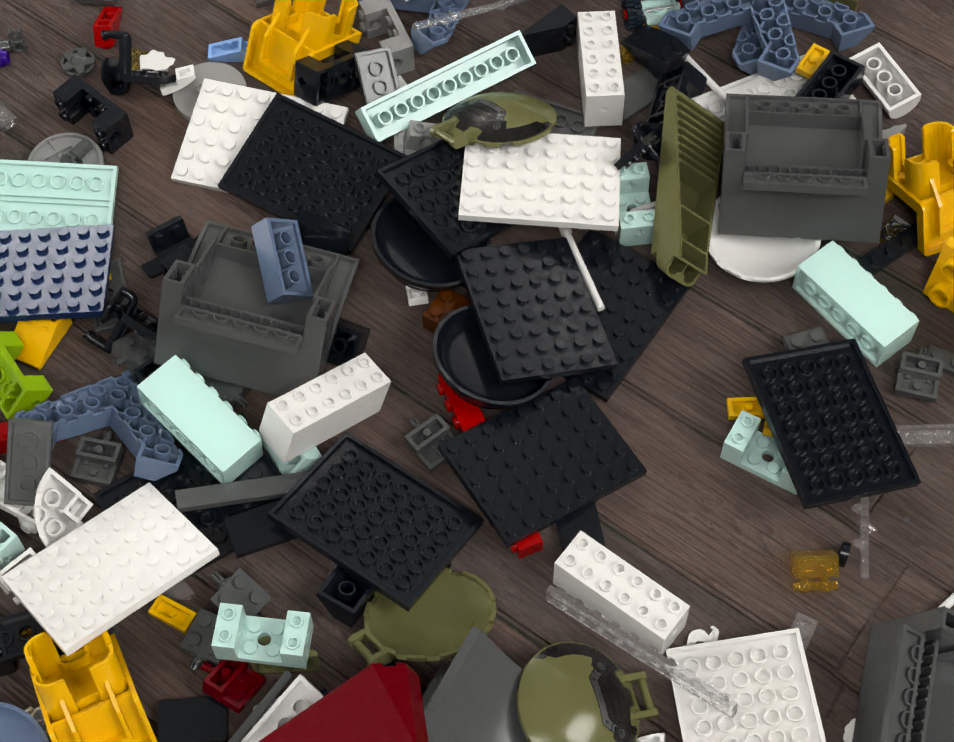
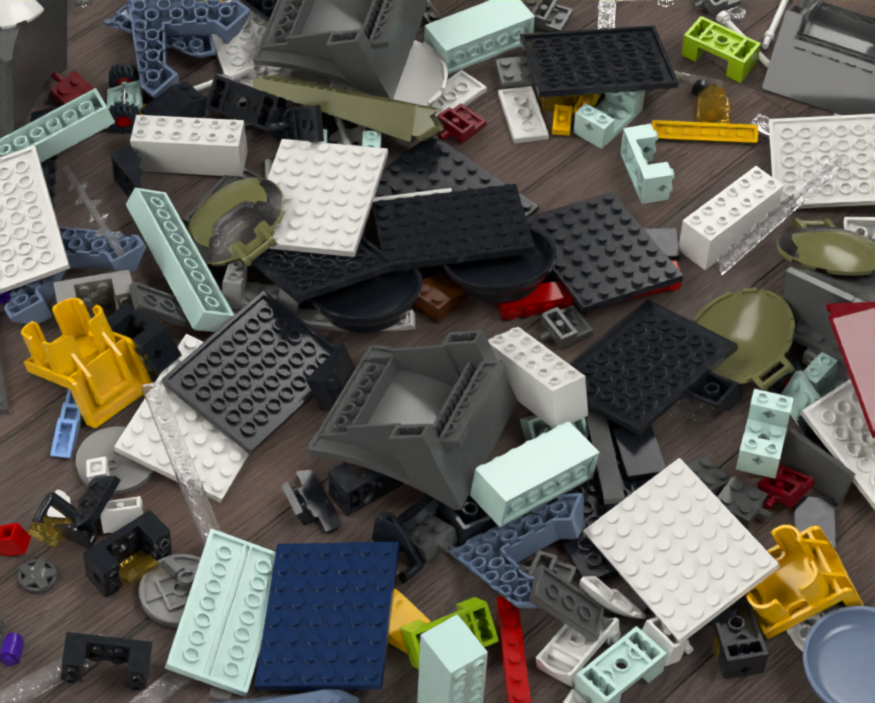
camera: 85 degrees left, 10 degrees down
sand blue slope [251,217,314,304] -> none
none -> white brick [100,496,143,533]
none -> clear yellow piece [119,551,159,584]
none -> clear plate [142,381,221,547]
none -> white tile [429,70,487,116]
none -> dark red plate [437,103,487,143]
none -> white tile [498,86,549,144]
none -> light aqua plate [620,124,674,204]
none -> yellow plate [652,120,758,143]
none -> lime plate [681,16,761,83]

